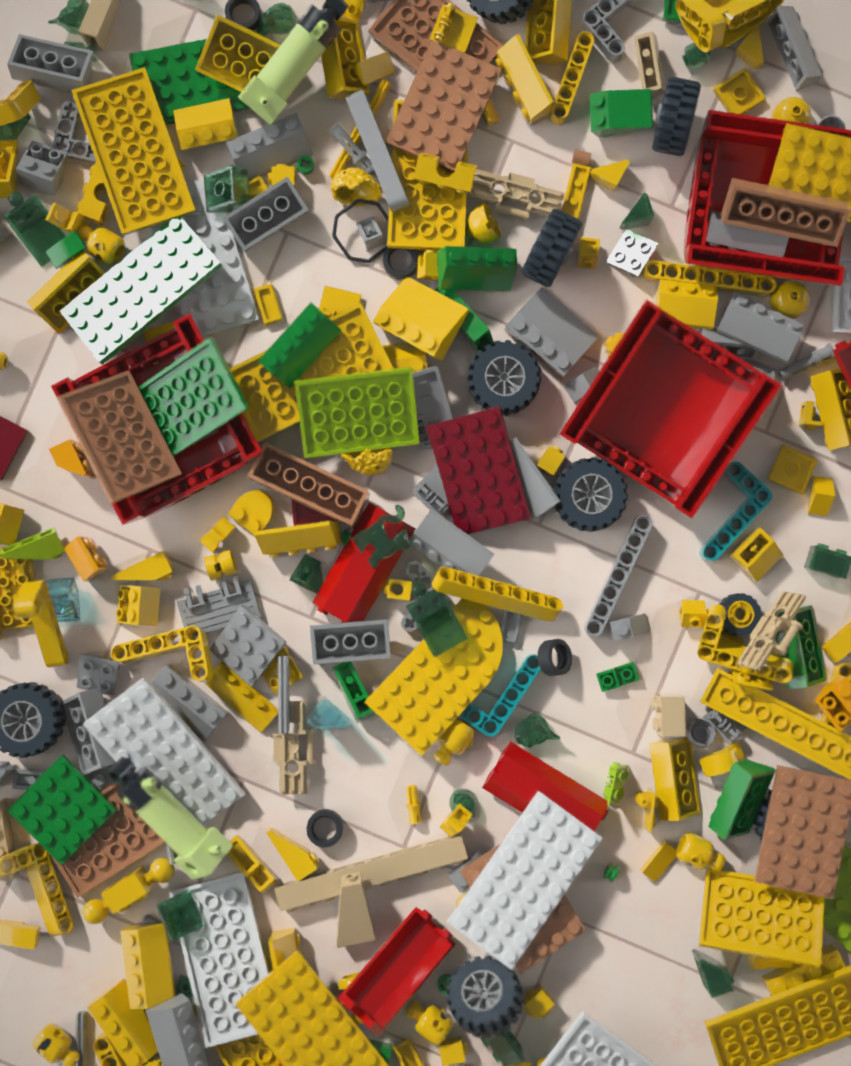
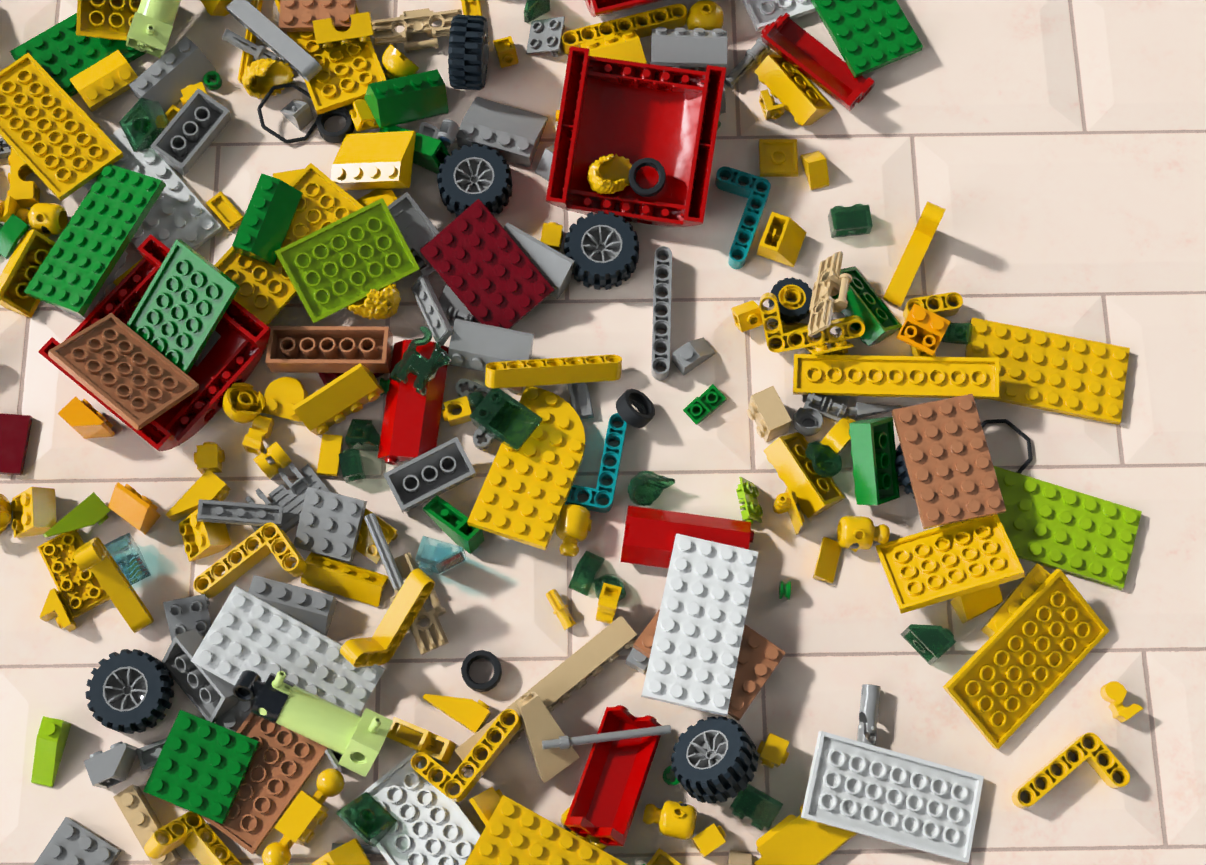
camera: 25 degrees left, 15 degrees down
none -> yellow brick [194,442,225,474]
none -> light grey tile [197,499,284,528]
none -> yellow cylinder [223,382,265,423]
none -> yellow tile [317,434,344,476]
none -> clear green brick [339,449,366,482]
none -> yellow beam [340,568,435,668]
none -> light grey tile [411,275,453,346]
none -> yellow beam [411,709,522,802]
none -> light grey animal [418,119,459,150]
none -> light grey bar [542,725,671,749]
none -> clear green slope [568,550,605,596]
none -> yellow piece [587,154,632,194]
none -> black tyre [629,158,666,197]
none -> clear green hair [805,441,842,478]
none -> light grey piece [847,402,902,419]
none -> light grey piece [857,684,881,746]

